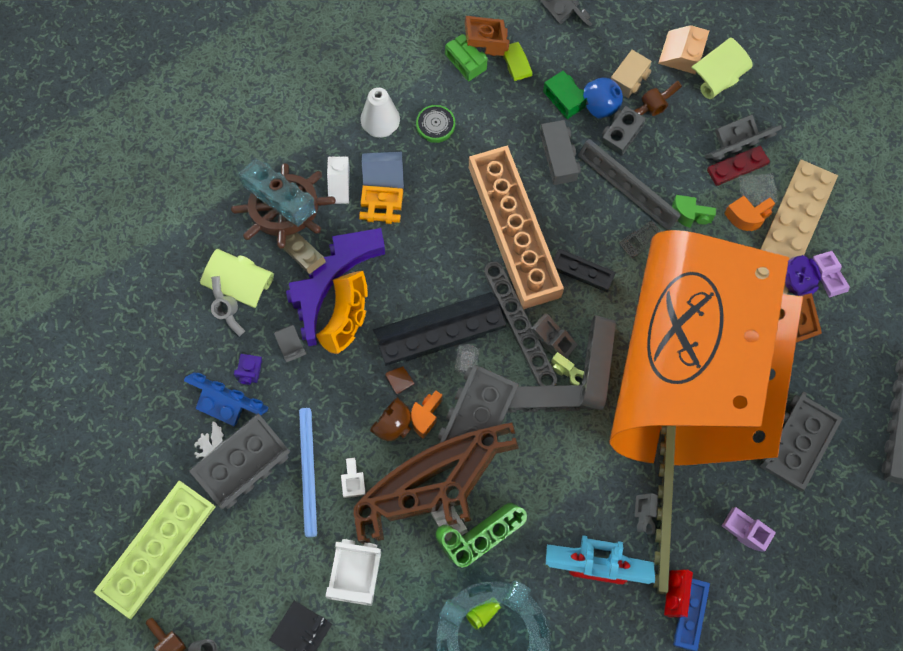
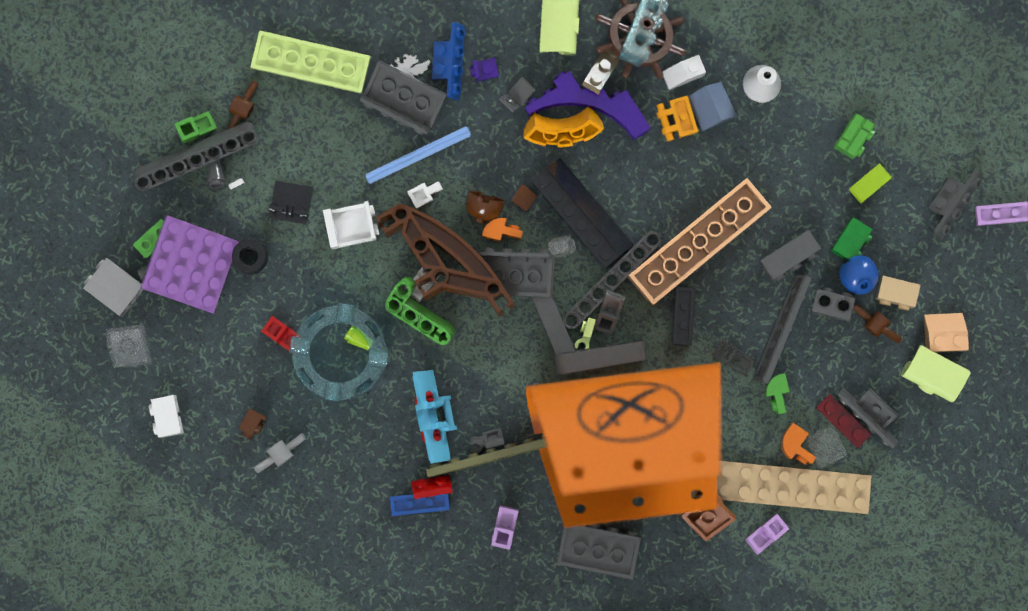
camera: 70 degrees right, 15 degrees up
light grey piece [211,276,245,337] -> none
tile [416,105,455,143] -> none
dark orange plate [465,16,509,56] -> none
dark purple tile [785,255,821,296] -> none

